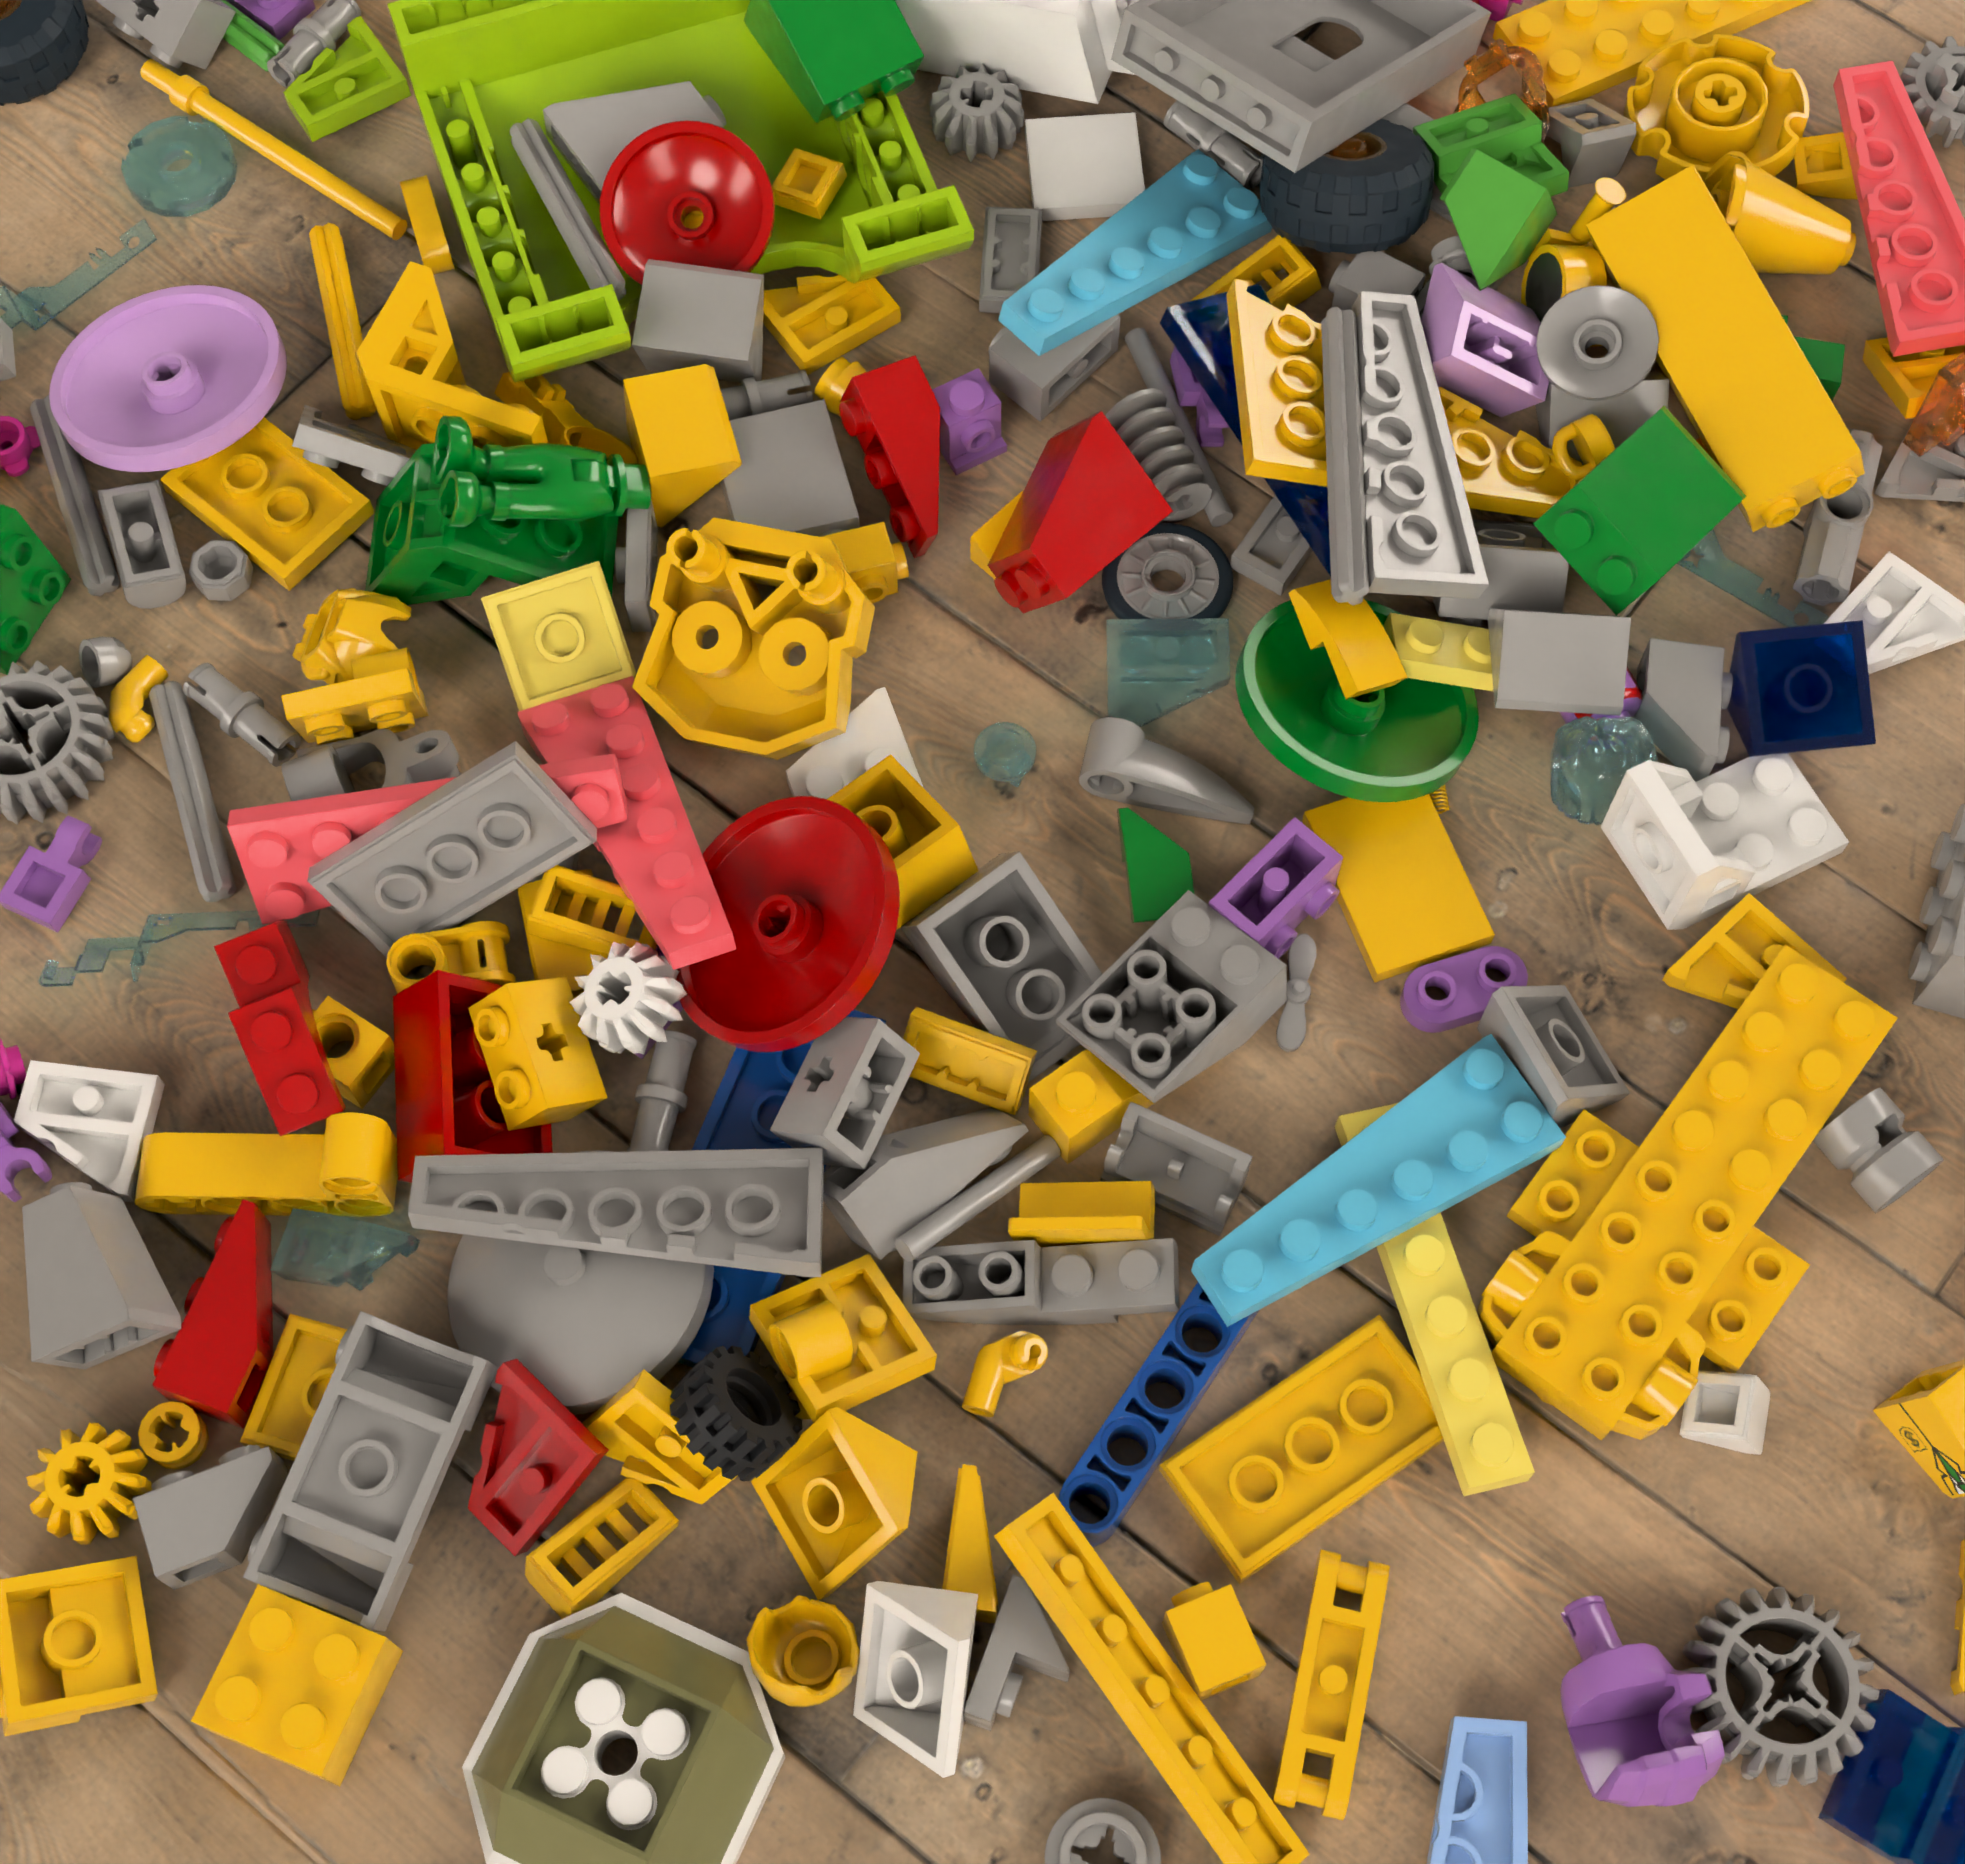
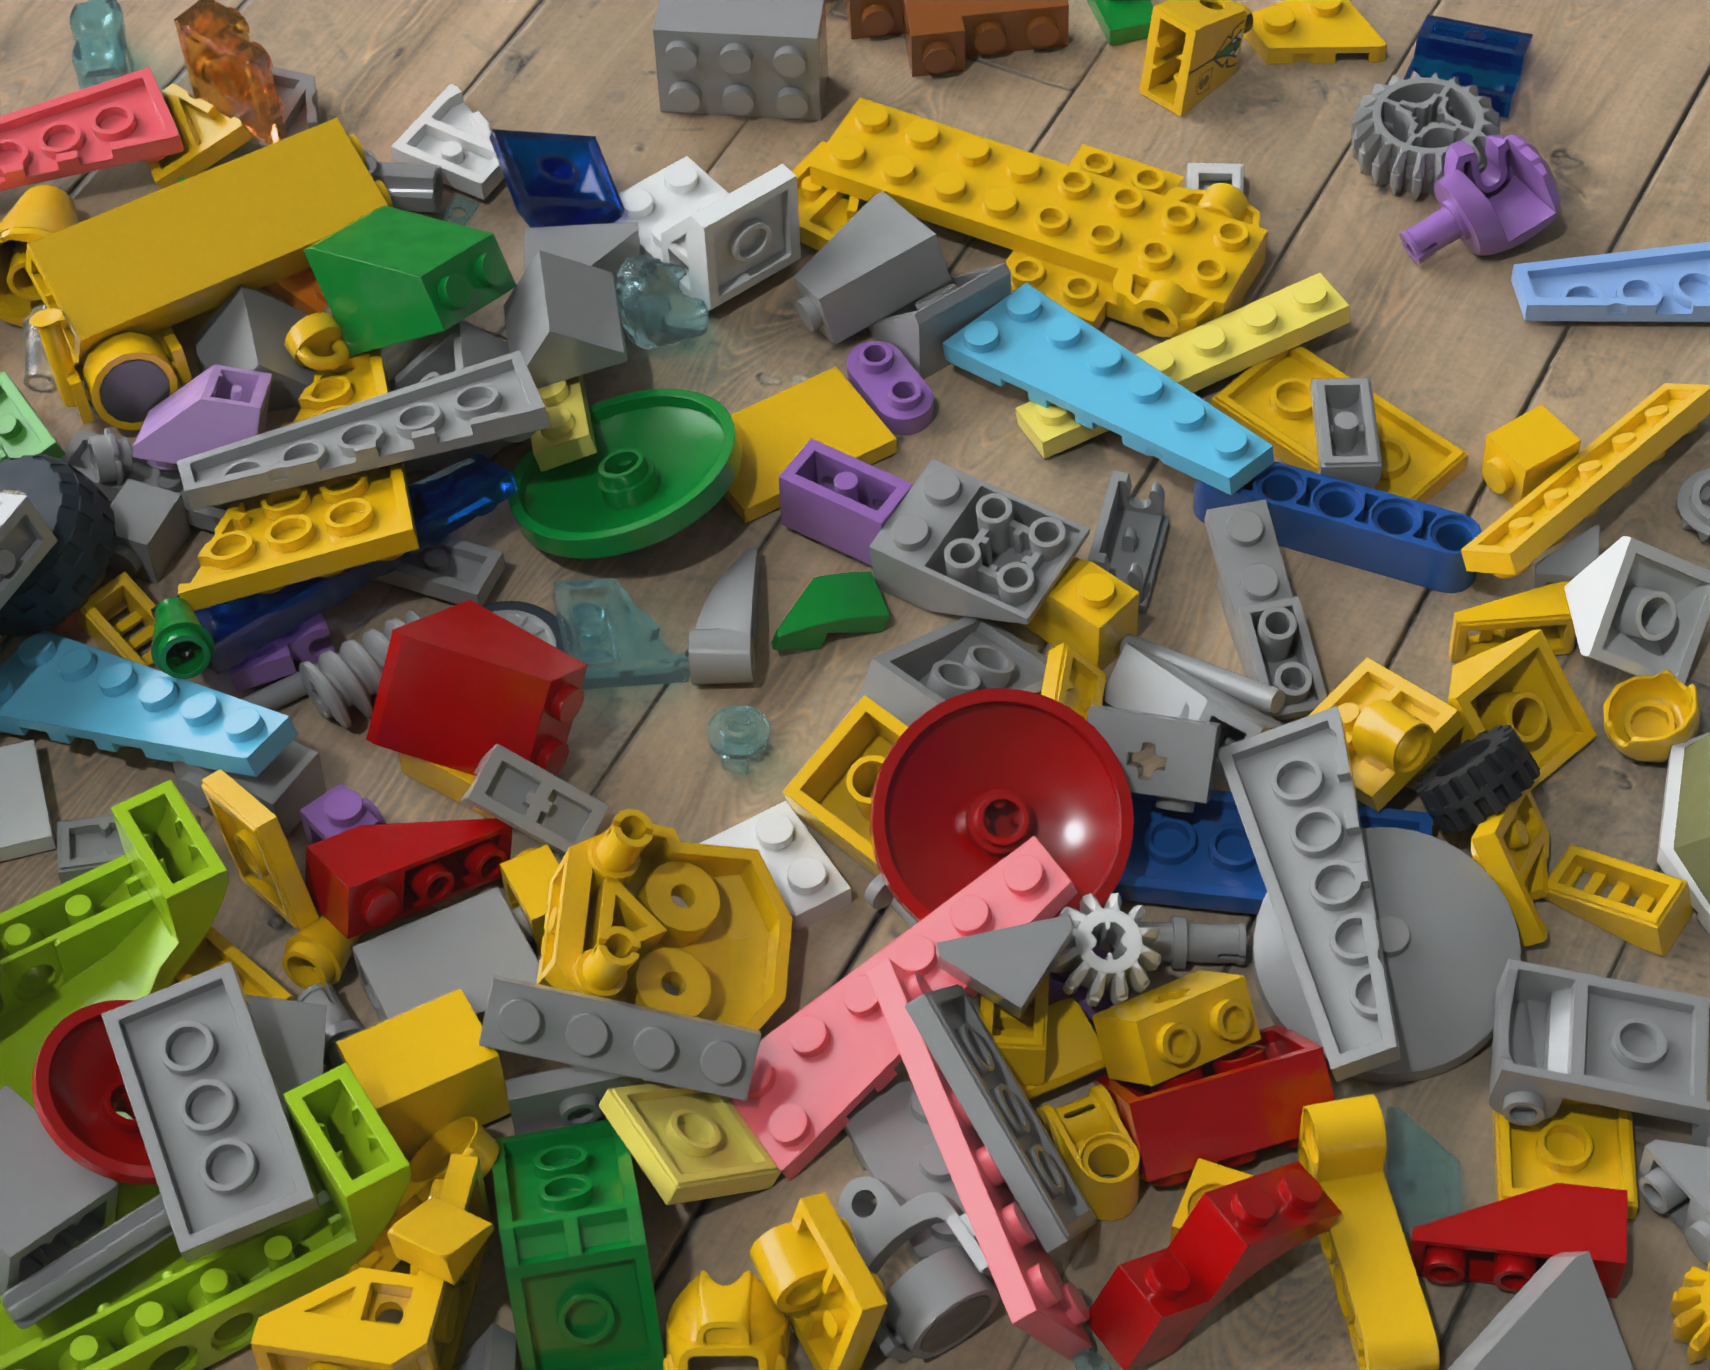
camera: 100 degrees left, 15 degrees down
yellow bush [138,1401,209,1470] -> none
green piece [433,416,651,527] -> none
red wing [468,1359,608,1556] -> none
yellow tile [772,148,848,220] -> none
yellow arm [962,1331,1048,1417] -> none
yellow panel [1008,1181,1155,1247] -> none
yellow plate [1272,1549,1390,1821] -> none
yellow slope [1288,579,1407,699] -> none
light grey axle [1321,306,1369,606] -> none
bright green slope [1439,148,1557,291] -> none
light grey dish [1537,285,1659,401] -> none
light grey wheel [1813,1087,1944,1214] -> none
none -> light grey plate [101,962,321,1263]
none -> green cone [151,597,214,679]
none -> yellow plate [201,769,320,931]
none -> yellow slope [387,1196,494,1285]
none -> light grey hinge [460,744,609,859]
none -> light grey plate [479,975,761,1101]
none -> light grey slope [793,191,951,345]
none -> light grey slope [936,914,1073,1019]
none -> light grey brick [1310,378,1382,488]

